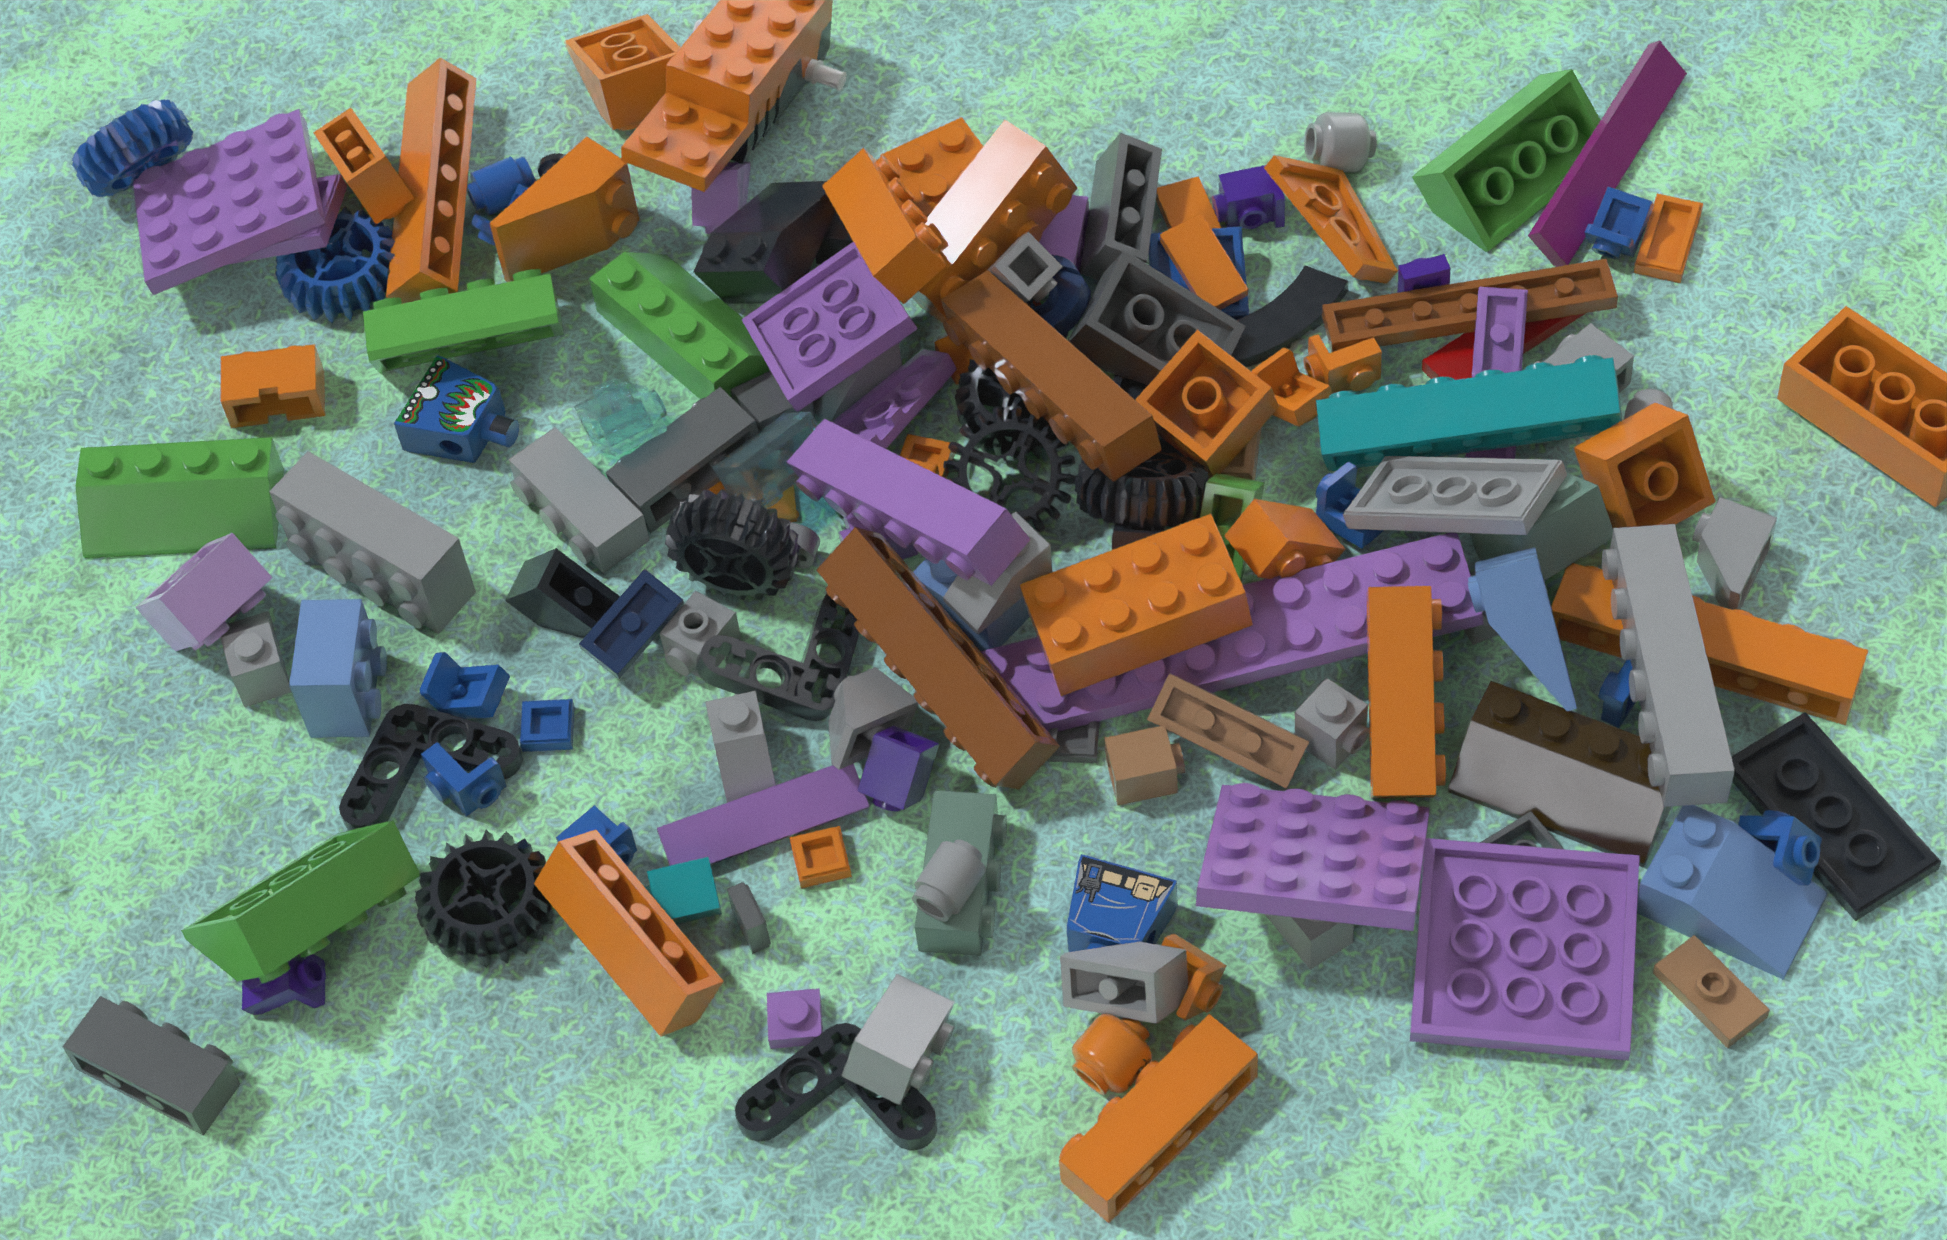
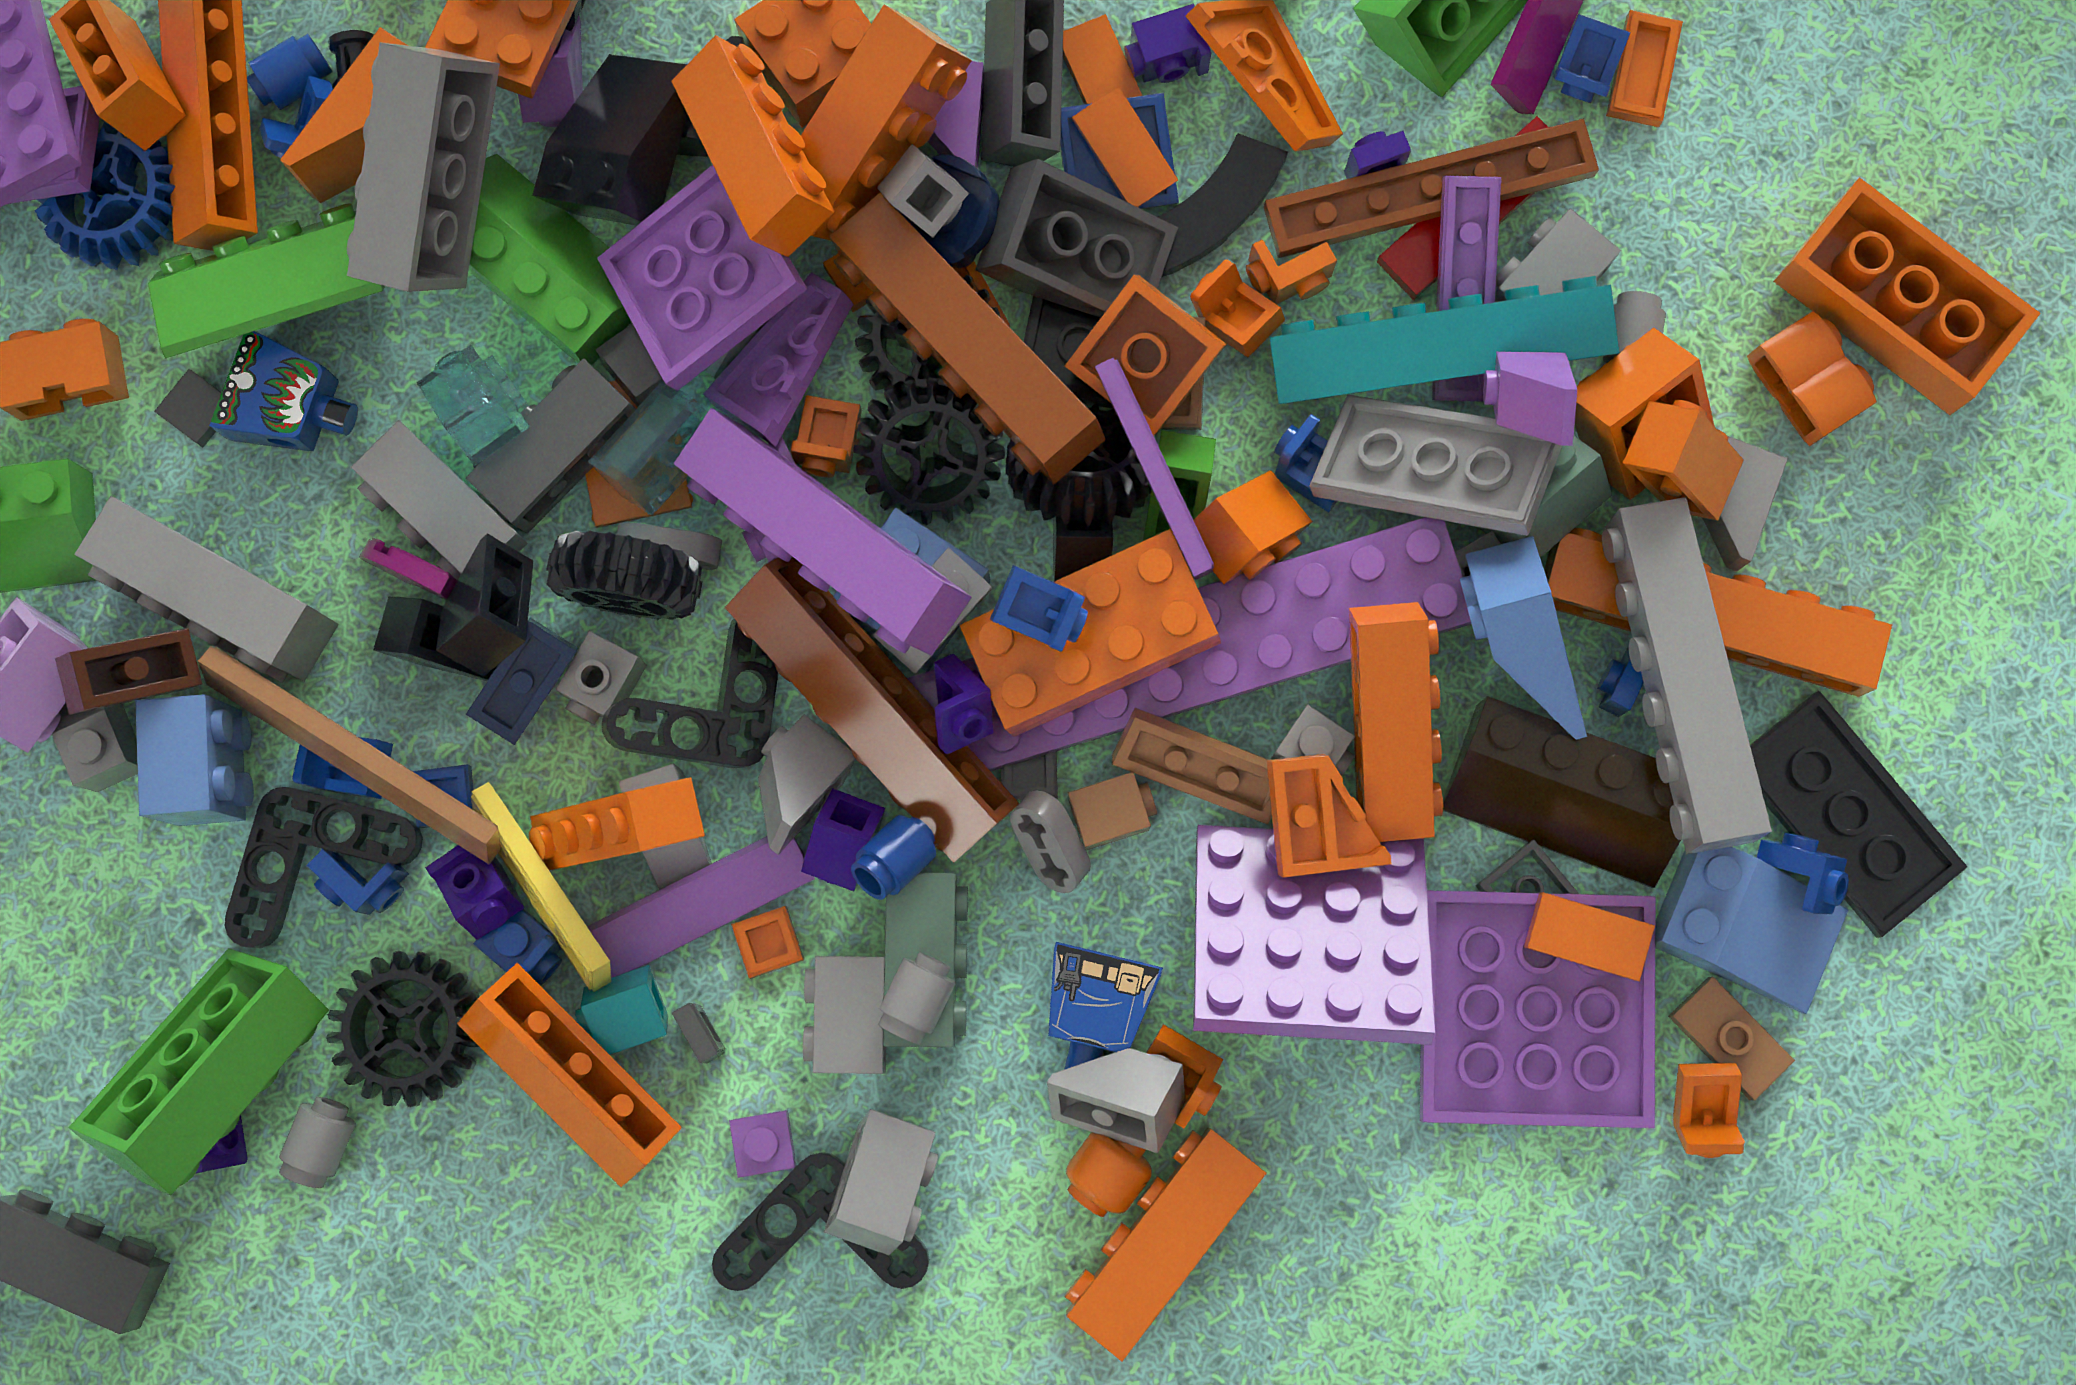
camera: 10 degrees left, 25 degrees up
none -> reddish brown brick [55,628,202,715]
none -> dark grey tile [154,369,221,448]
none -> medium nougat tile [198,646,501,864]
none -> light grey brick [279,1097,356,1188]
none -> light grey brick [347,42,500,292]
none -> magenta tile [359,538,457,600]
none -> dark purple brick [425,845,525,940]
none -> black slope [436,533,533,677]
none -> light yellow tile [471,782,611,992]
none -> orange brick [529,777,705,870]
none -> light grey brick [803,956,886,1074]
none -> blue brick [851,815,936,900]
none -> dark purple bracket [934,653,994,754]
none -> blue bracket [990,565,1088,652]
none -> light grey beam [1010,790,1091,893]
none -> medium lavender tile [1095,358,1214,580]
none -> orange wing [1267,754,1392,878]
none -> medium lavender slope [1483,351,1577,446]
none -> orange tile [1524,892,1655,981]
none -> orange brick [1623,400,1744,521]
none -> orange bracket [1673,1063,1745,1158]
none -> orange brick [1747,311,1877,446]

